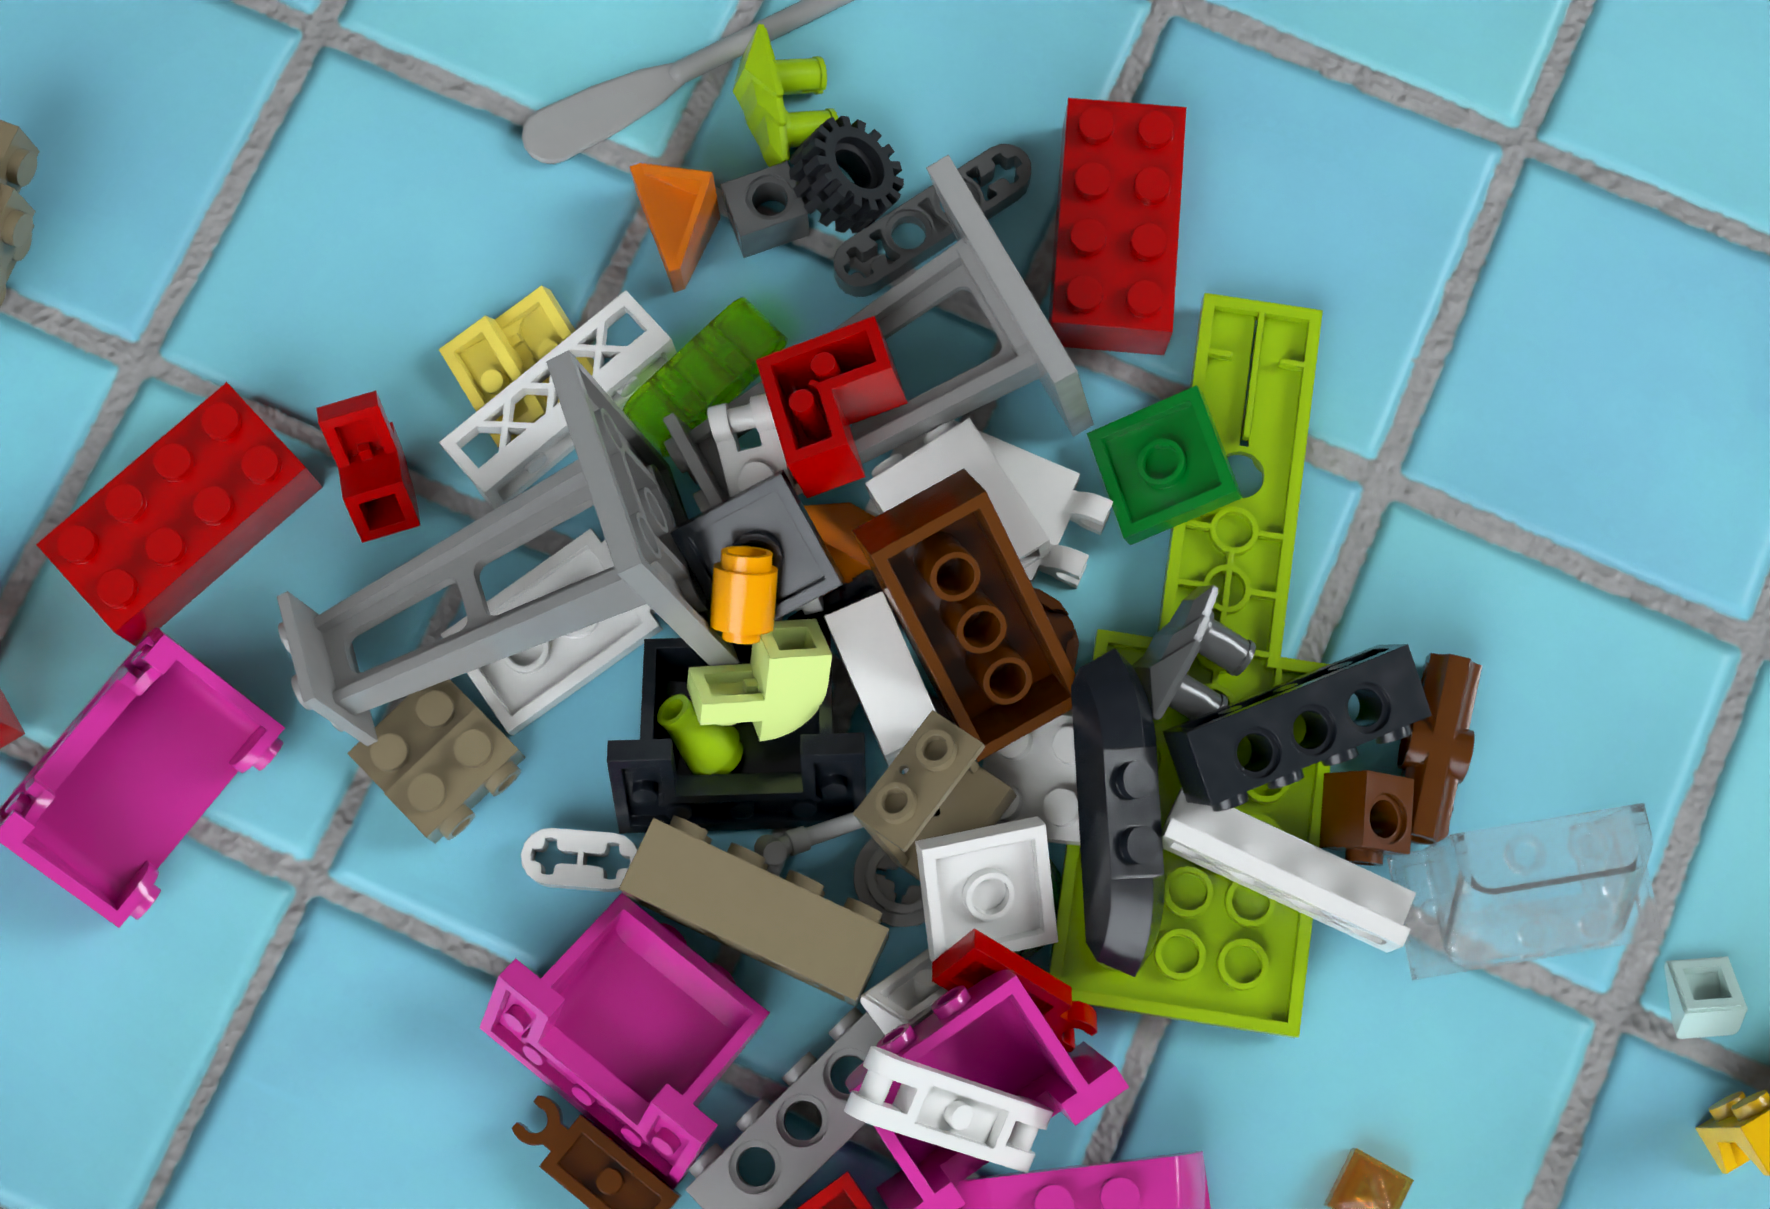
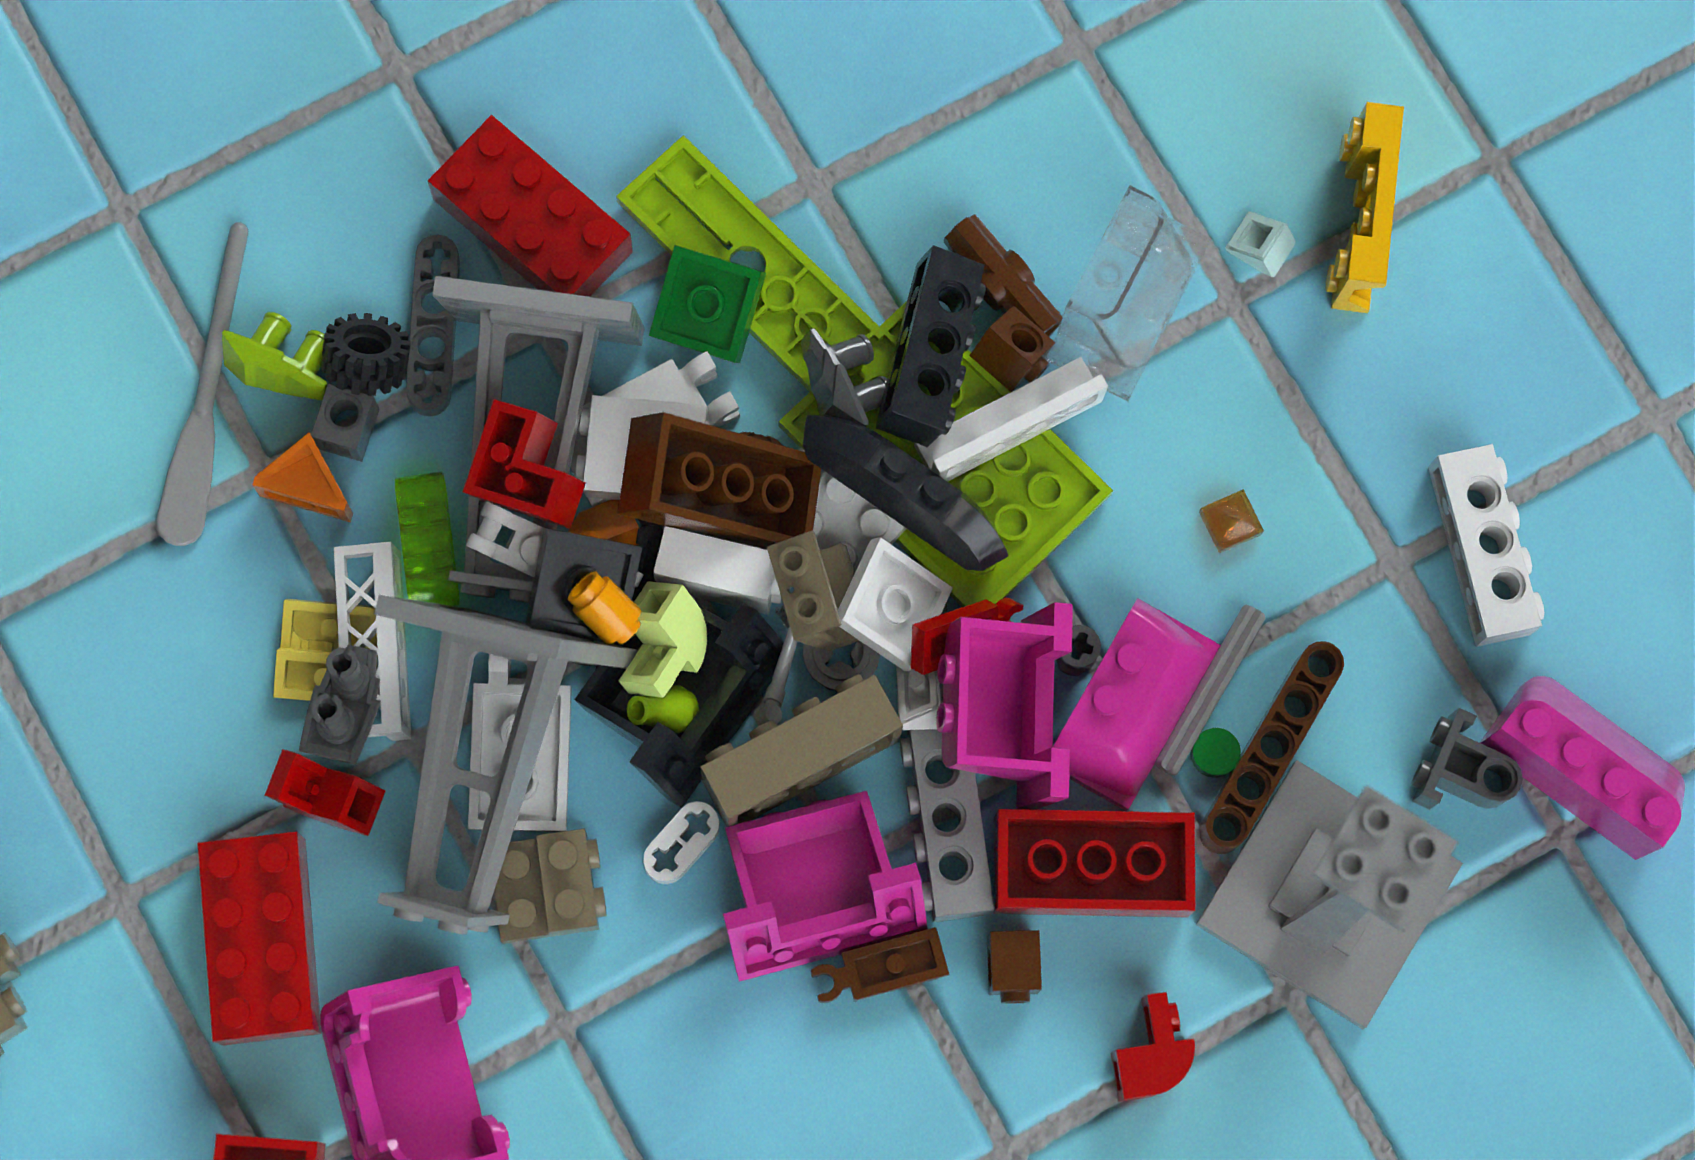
camera: 60 degrees left, 0 degrees up
white plate [844,1046,1054,1173] -> none
none -> dark grey connector [299,644,381,765]
none -> dark grey bush [1055,625,1101,676]

